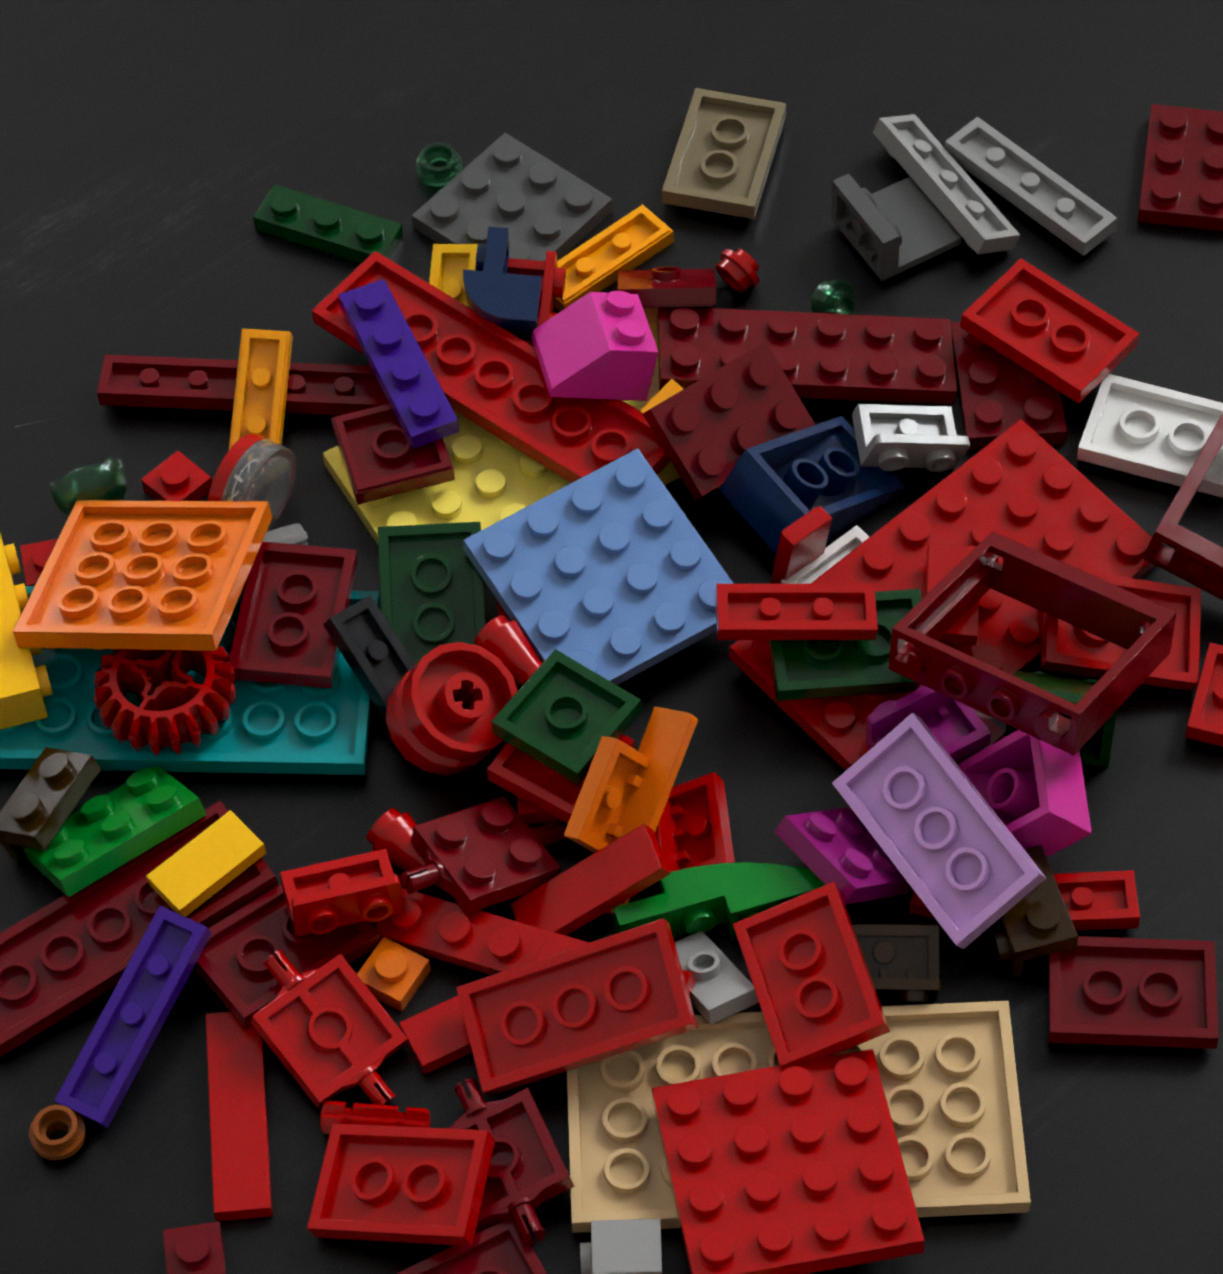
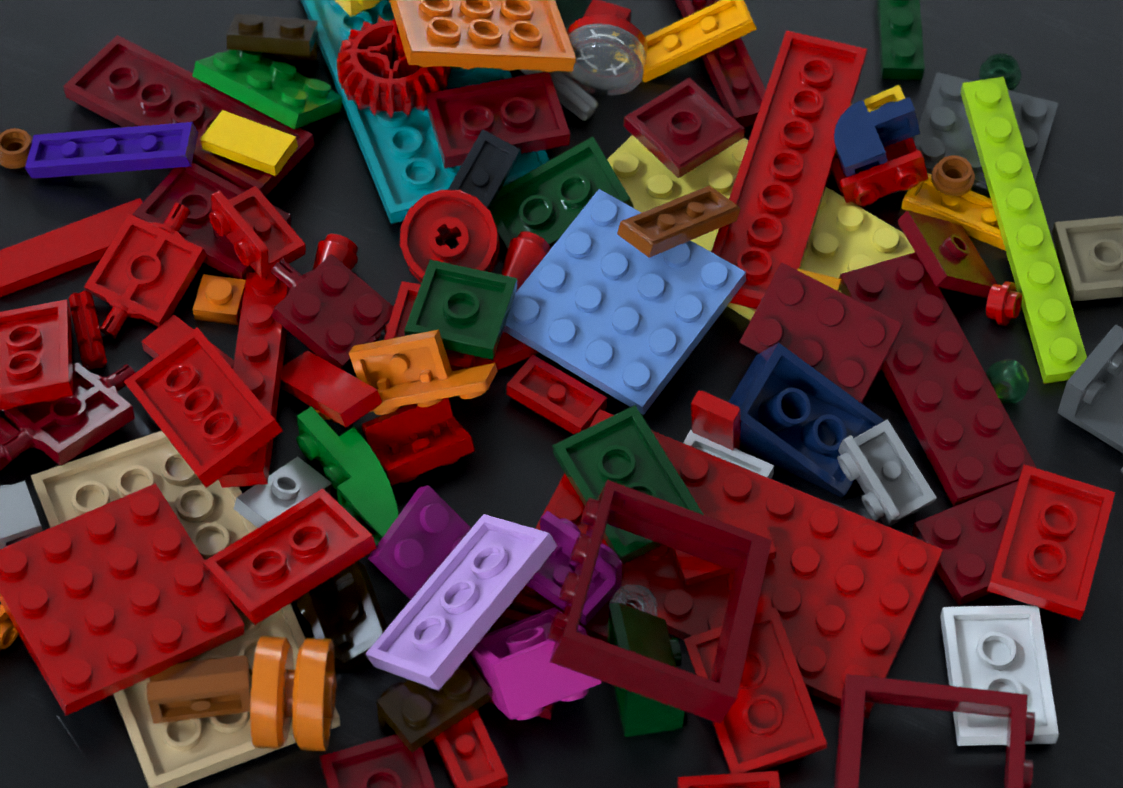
camera: 65 degrees right, 0 degrees up
dark purple plate [338,279,459,449] -> none
dark pink slope [532,291,659,401] -> none
red plate [715,584,878,640] -> none
none -> dark orange panel [146,655,251,724]
none -> orange wheel [250,636,336,751]
none -> red plate [506,355,607,435]
none -> dark orange tile [617,186,741,258]
none -> dark orange plate [931,155,975,196]
none -> lime plate [960,77,1087,384]

